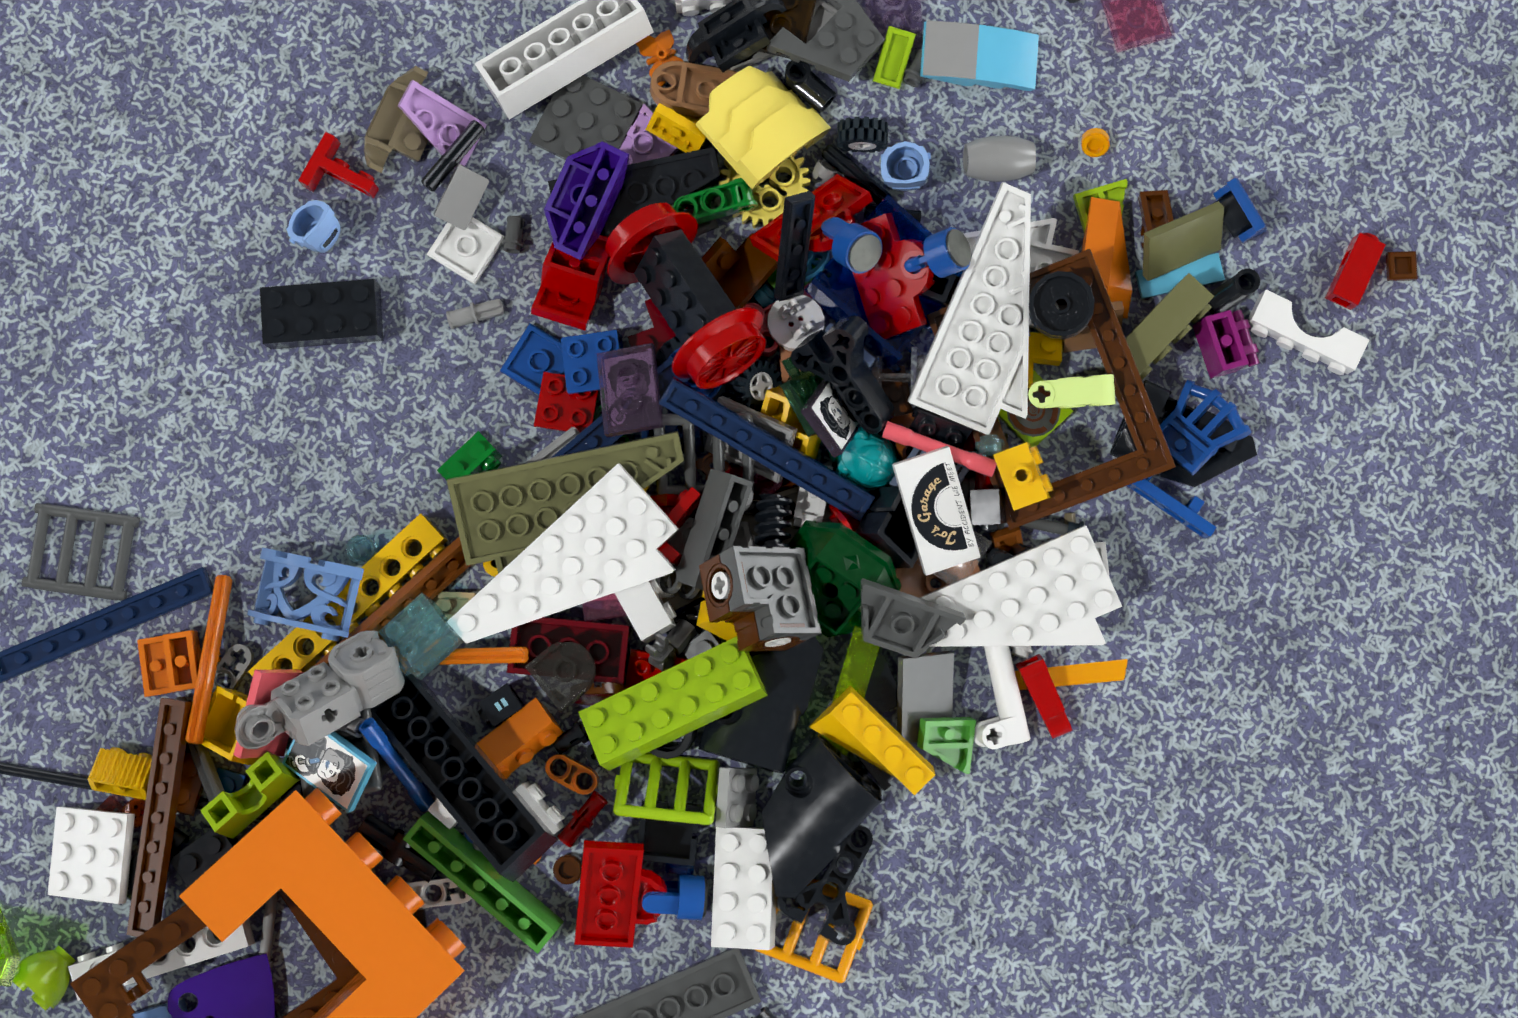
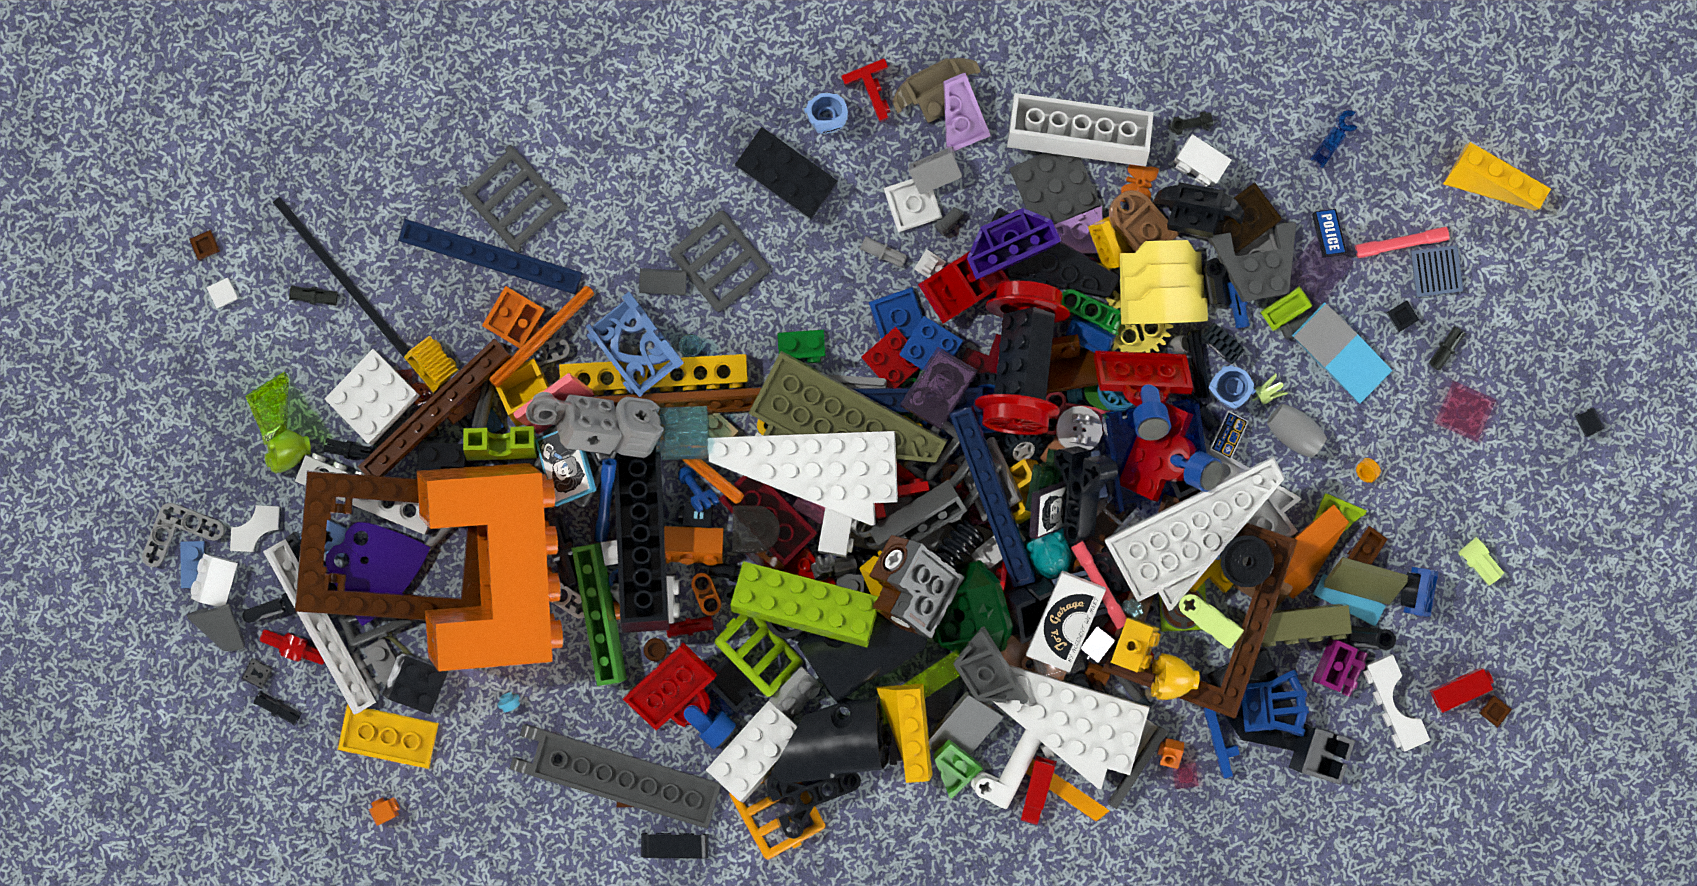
camera: 40 degrees right, 5 degrees up
black axle [421,120,485,192] -> none
black tile [774,191,815,302] -> none
none -> black pin [324,438,373,460]
none -> dark grey tile [639,268,687,295]
none -> dark grey bar [670,210,770,312]
none -> blue hinge [678,466,719,513]
none -> white tile [914,249,946,278]
none -> blue tile [1065,315,1116,353]
none -> dark grey tile [1108,726,1168,809]
none -> yellow piece [1151,653,1200,700]
none -> orange plate [1157,738,1184,769]
none -> clear pink plate [1172,762,1199,789]
none -> tile [1208,411,1249,462]
none -> blue pin [1227,282,1250,328]
none -> yellowish green piece [1252,373,1288,405]
none -> black piece [1289,724,1355,785]
none -> yellowish green piece [1458,537,1504,586]

